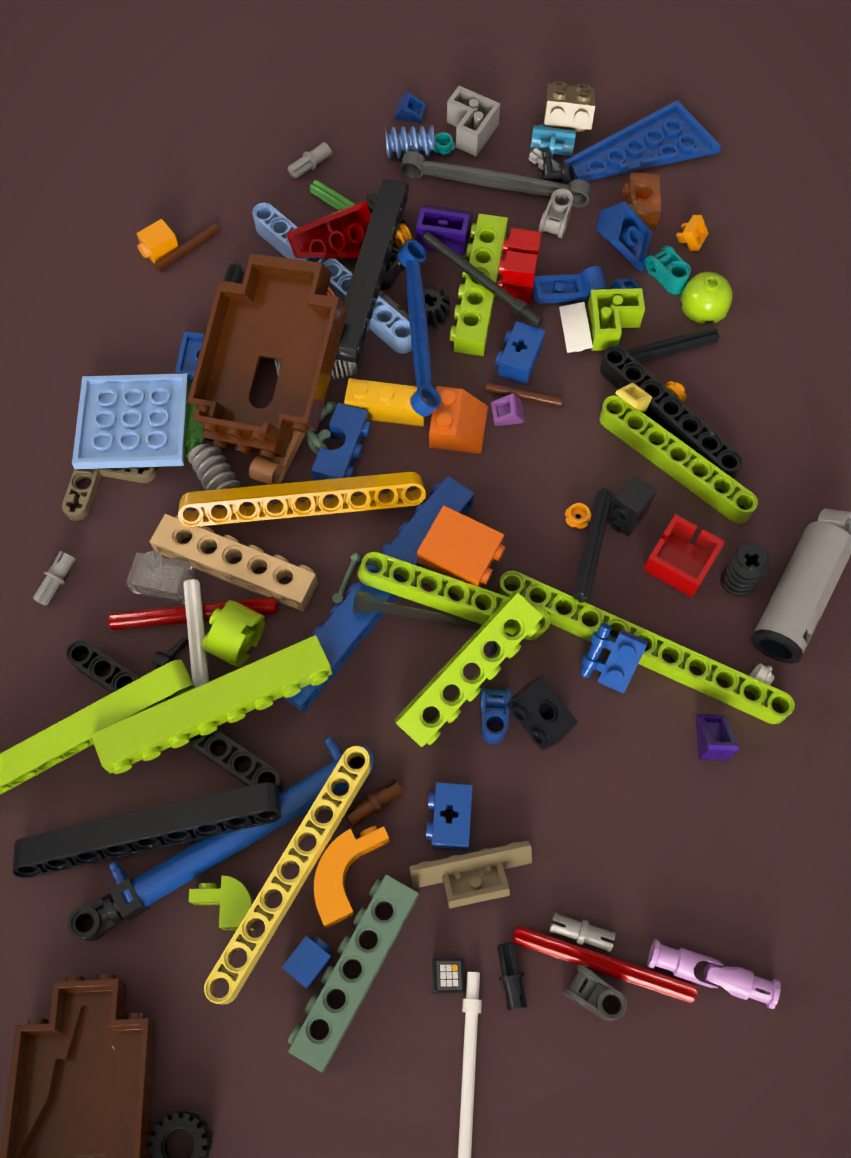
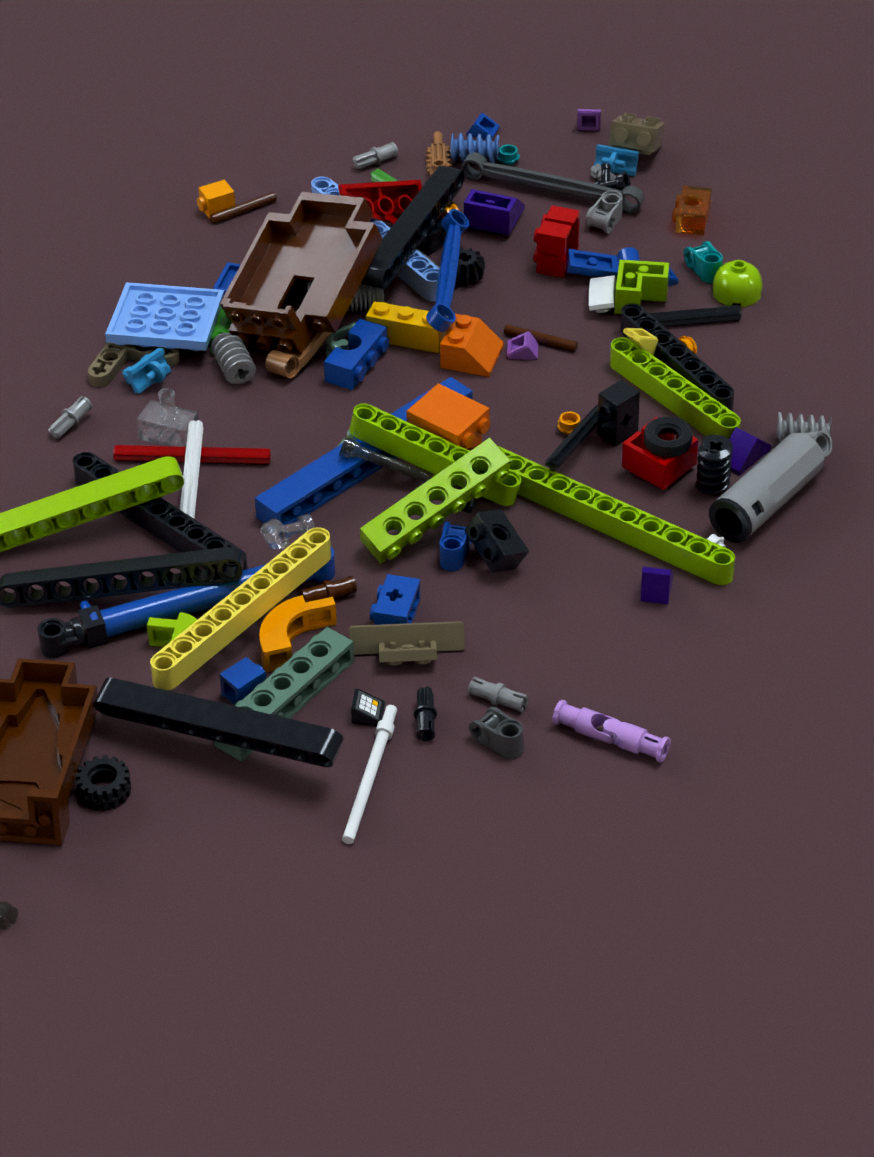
camera: 10 degrees right, 25 degrees down
lime brick [90,635,332,774] -> none
tan brick [149,514,318,612] -> none
yellow beam [178,472,426,527] -> none
lime brick [201,600,266,668] -> none
pearl dark grey bar [423,232,543,327] -> none
light grey brick [447,86,500,157] -> none
lime brick [450,214,508,356] -> none
blue brick [495,321,546,386] -> none
red axle [513,926,698,1003] -> none
blue wing [563,100,721,181] -> none
blue plate [579,623,648,694] -> none
blue slope [596,201,653,272] -> none
light orange tile [676,215,709,251] -> none
none -> black beam [93,677,344,768]
none -> dark azure hips [122,348,171,394]
none -> clear leg [260,514,315,550]
none -> medium nougat piece [426,131,452,177]
none -> medium lavender slope [577,109,601,131]
none -> black tyre [644,417,693,457]
none -> dark purple slope [729,427,772,476]
none -> light grey piece [776,412,832,443]

